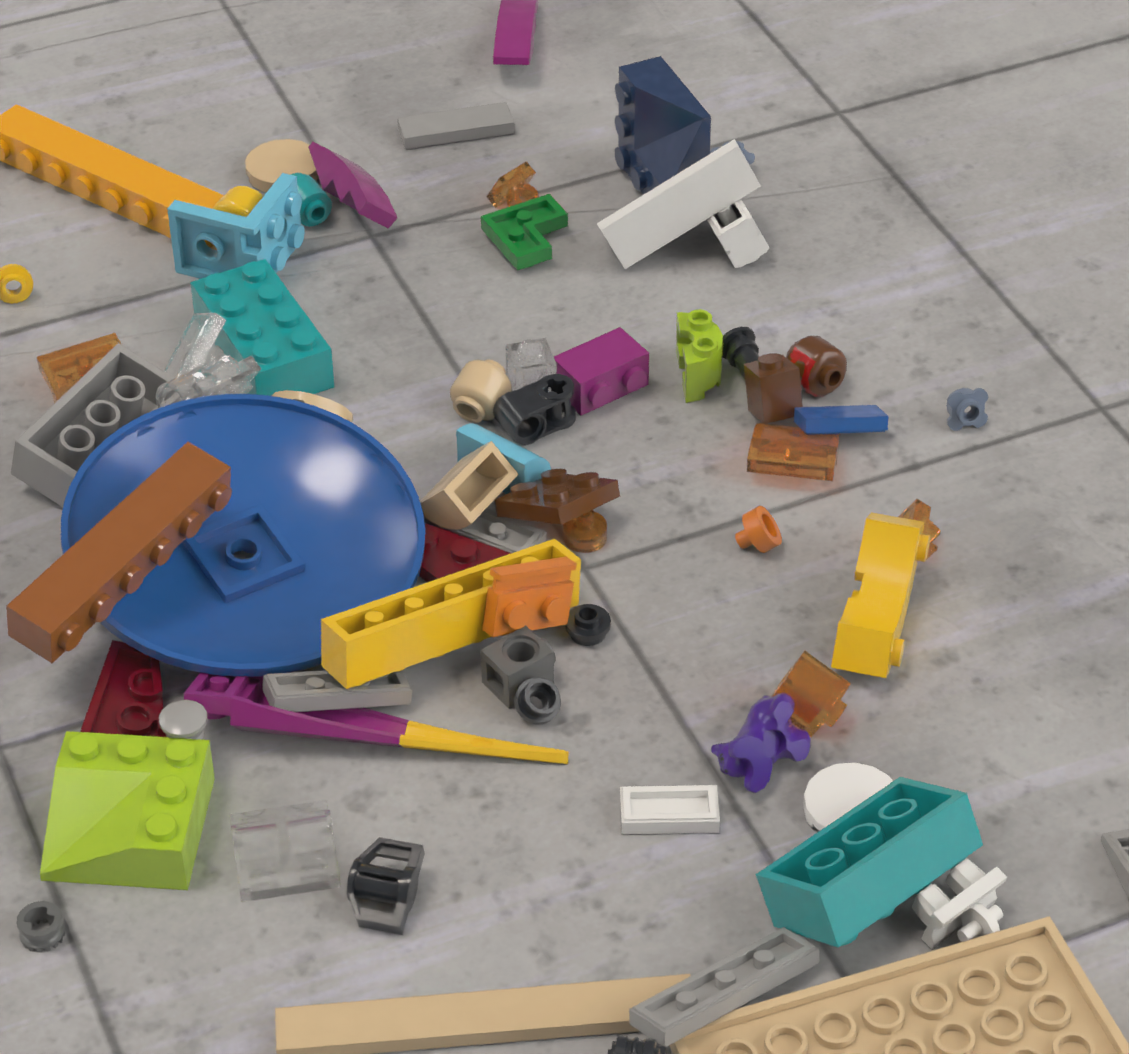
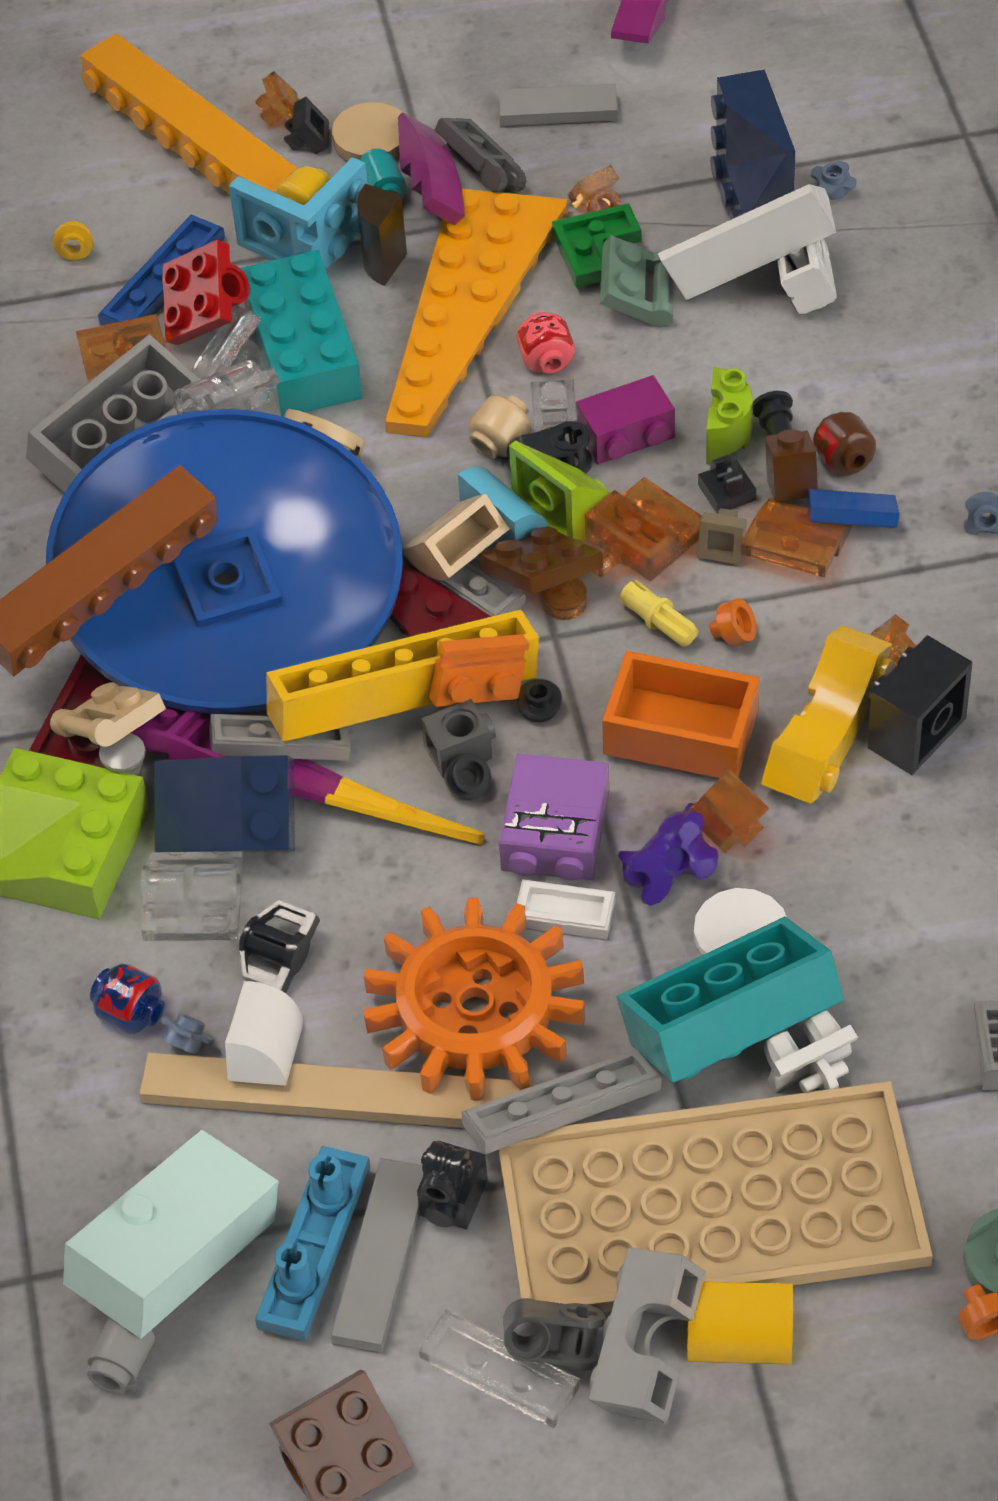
camera: 15 degrees right, 10 degrees up
none -> tan plate [50,682,166,747]
none -> clear blue head [90,963,165,1034]
none -> blue tile [98,214,225,339]
none -> dark blue slope [154,755,295,854]
none -> sand blue plate [160,1013,215,1054]
none -> red plate [162,240,250,345]
none -> white brick [225,981,303,1086]
none -> clear orange tile [255,71,300,126]
none -> black tile [284,96,329,154]
none -> dark brown brick [357,184,407,286]
none -> orange gear [363,897,586,1100]
none -> light orange wing [385,189,568,437]
none -> dark grey hinge [434,118,527,192]
none -> medium lavender brick [499,753,610,880]
none -> lime slope [509,441,610,541]
none -> coral head [516,312,575,374]
none -> clear orange plate [585,477,702,582]
none -> sand green plate [600,235,673,327]
none -> orange piece [602,650,760,782]
none -> light yellow axle [619,580,699,647]
none -> dark tan tile [697,508,747,565]
none -> black tile [698,454,756,513]
none -> black brick [867,635,973,775]

